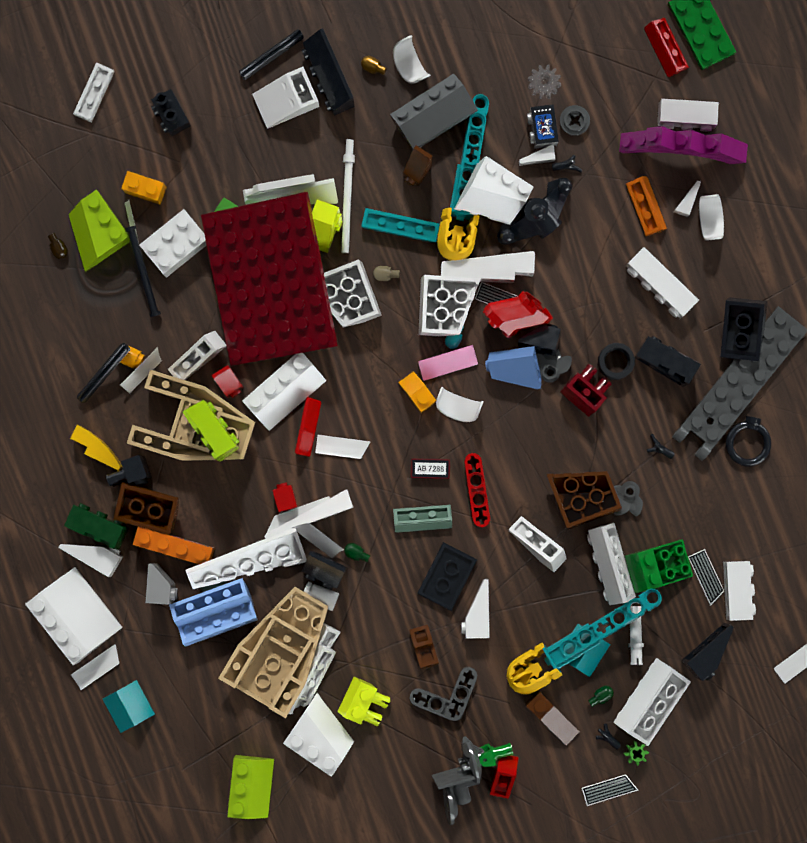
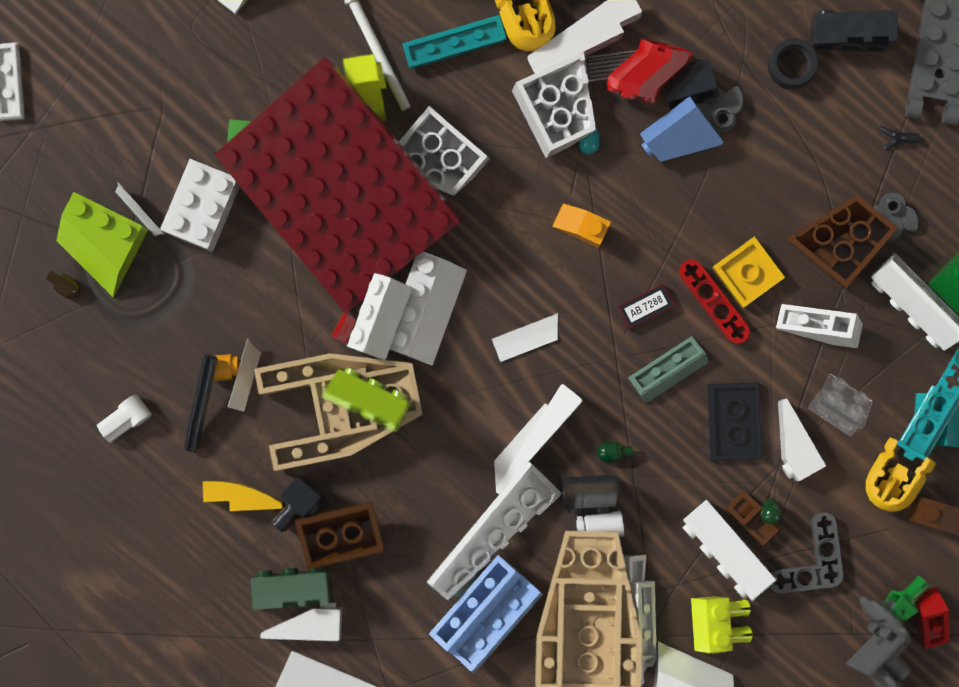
camera: 25 degrees left, 0 degrees up
light orange brick [121,171,167,205] -> none
black bar [124,225,161,317] -> none
orange brick [133,526,215,565] -> none
light grey slope [146,563,178,604] -> none
black brick [151,89,191,137] -> none
white slope [168,331,227,380] -> none
white wedge [243,174,338,205] -> none
red brick [273,482,298,512] -> none
white sticker [292,523,344,558] -> none
red slope [295,397,321,457] -> none
dark tan cylinder [373,266,400,281] -> none
bright pink slope [418,345,478,381] -> none
white piece [436,387,484,422] -> none
dark red brick [560,364,612,417] -> none
none -> white piece [97,394,152,443]
none -> white brick [347,273,413,360]
none -> white brick [683,500,776,600]
none -> yellow plate [712,236,785,308]
none -> dark green cylinder [761,498,782,525]
none -> clear bracket [807,374,872,437]

